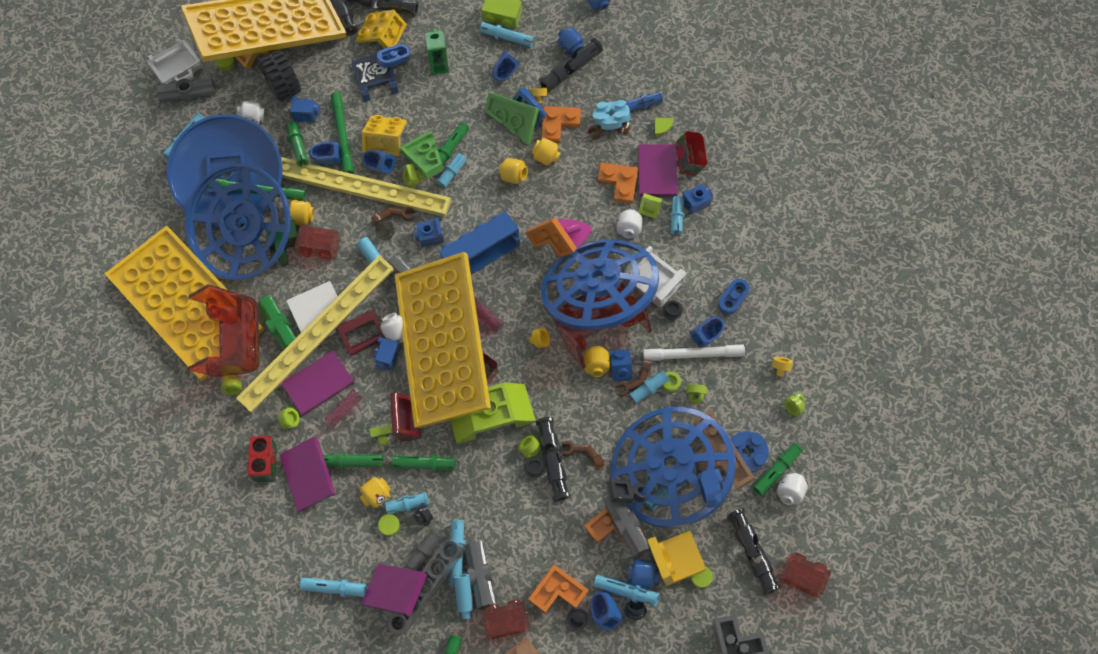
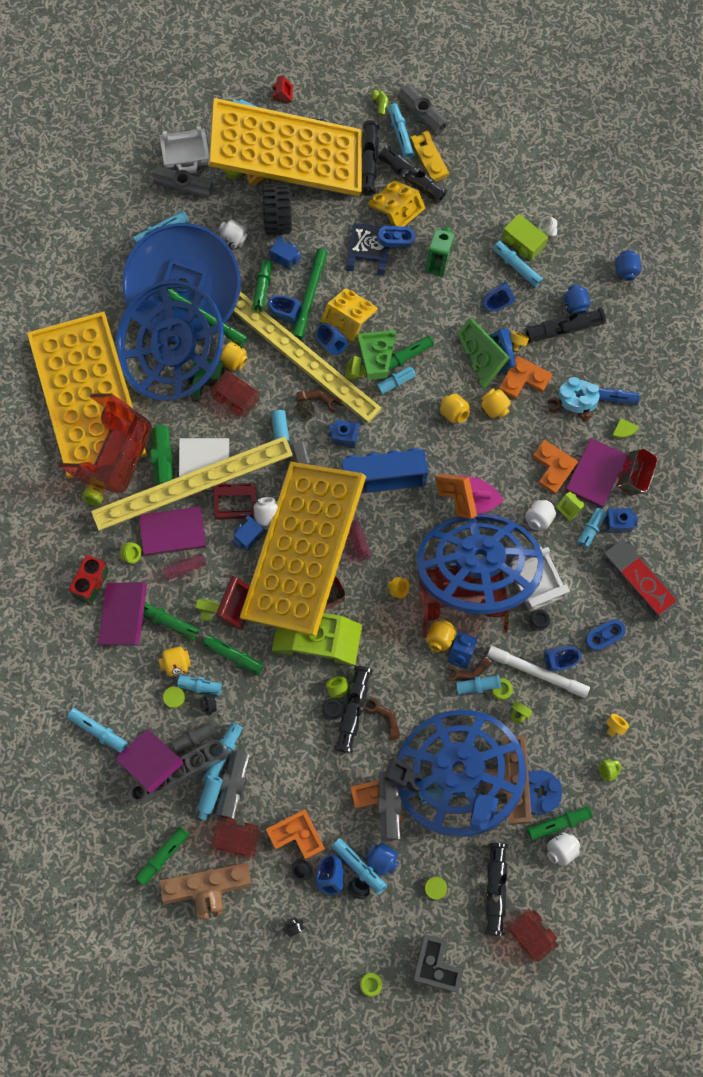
camera: 20 degrees right, 5 degrees up
yellow bracket [648,531,706,586] -> none
none -> brick [601,539,679,621]

